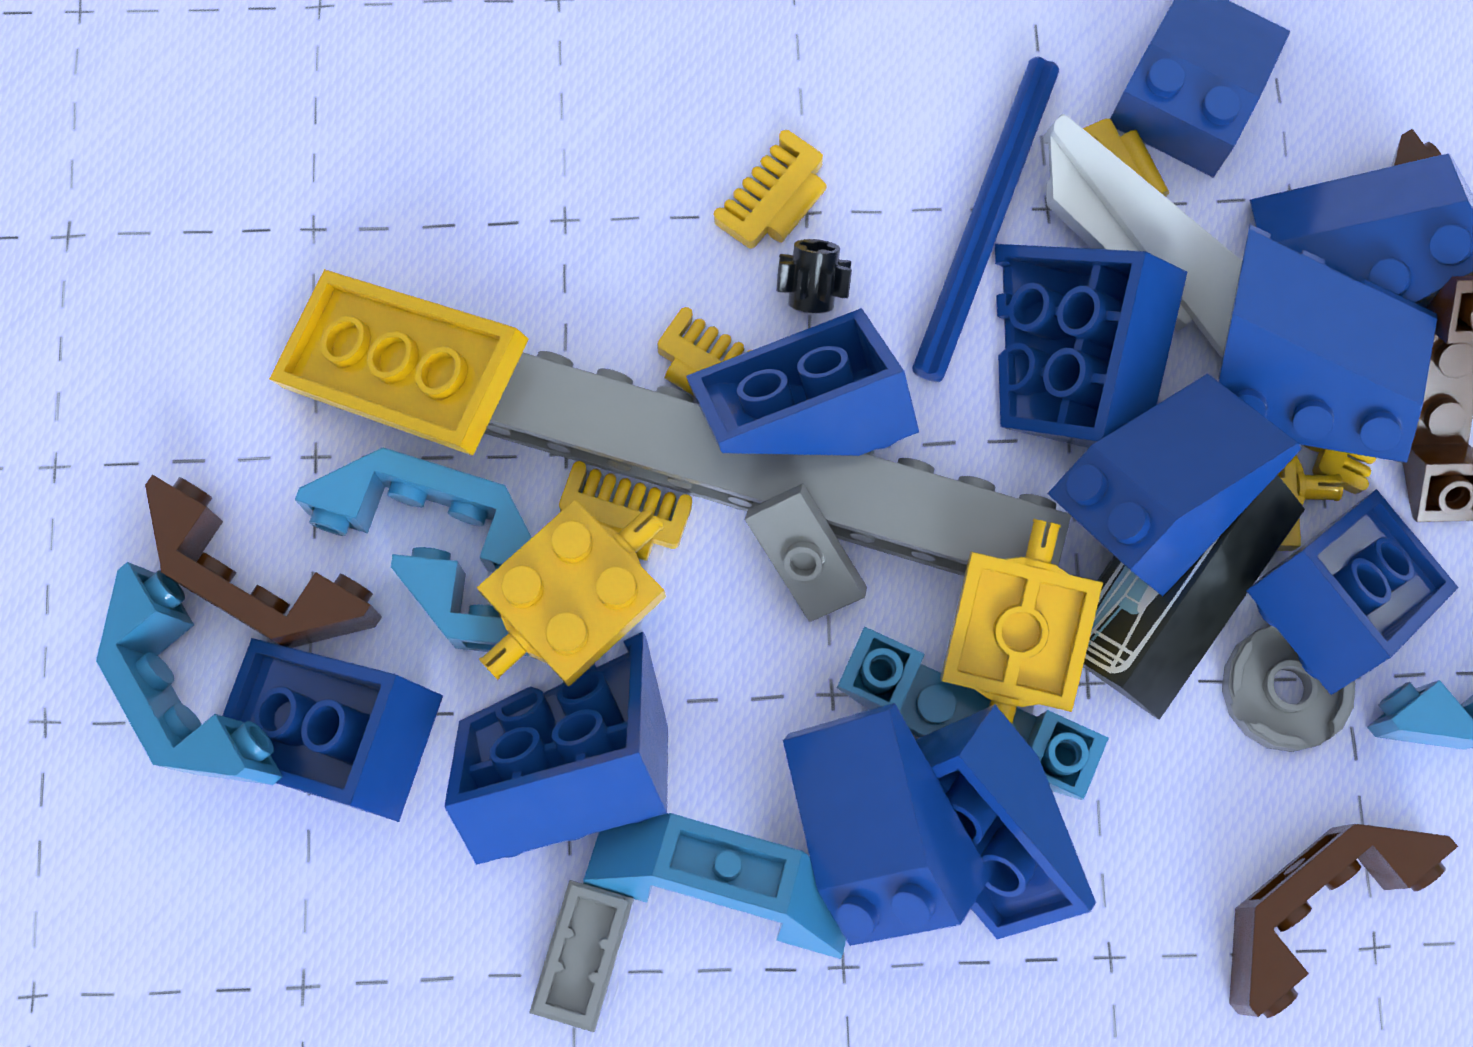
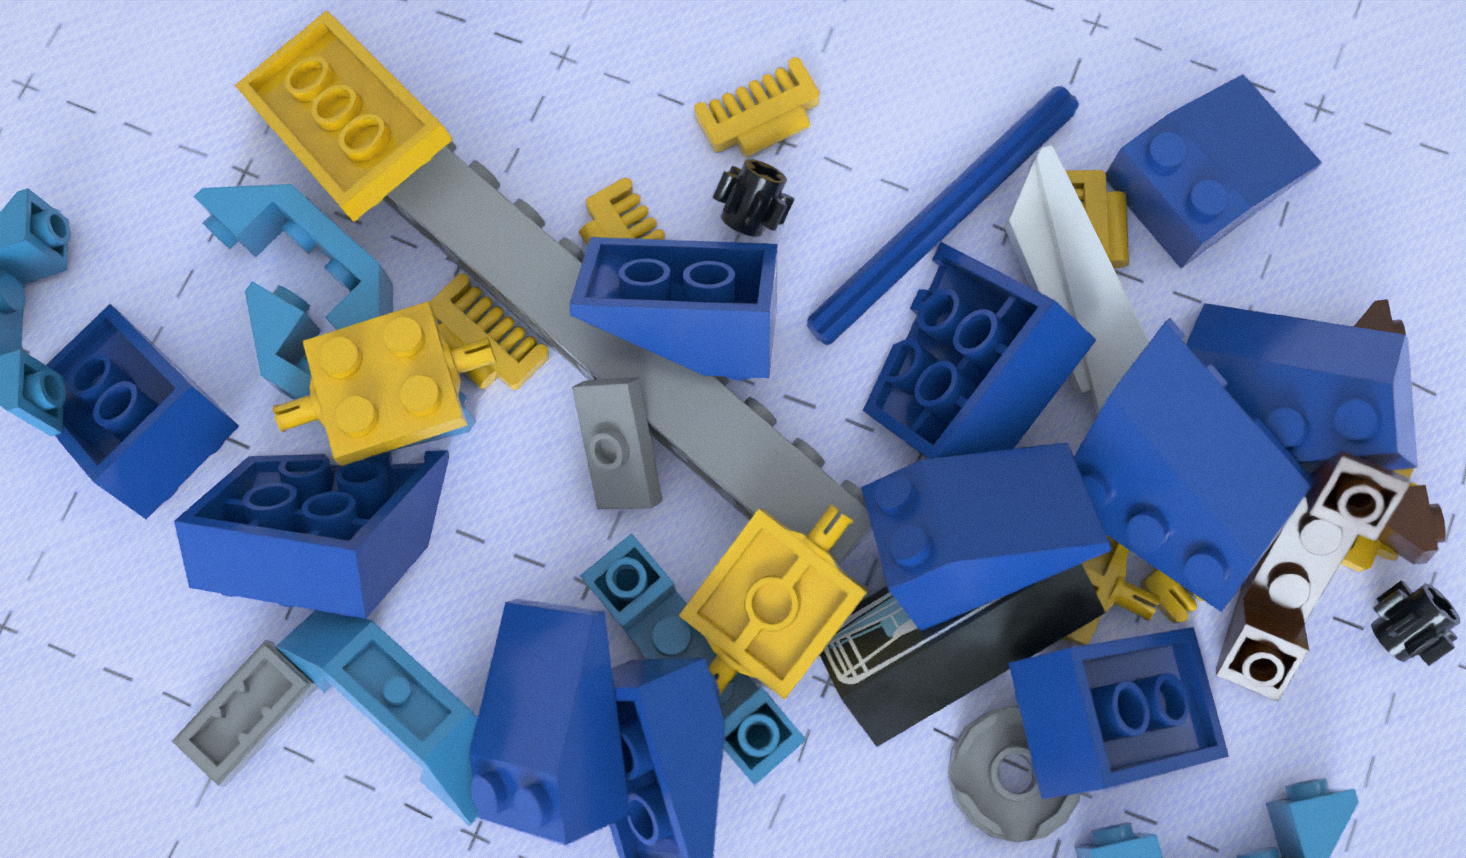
camera: 30 degrees right, 0 degrees up
reddish brown slope [145,474,382,648] -> none

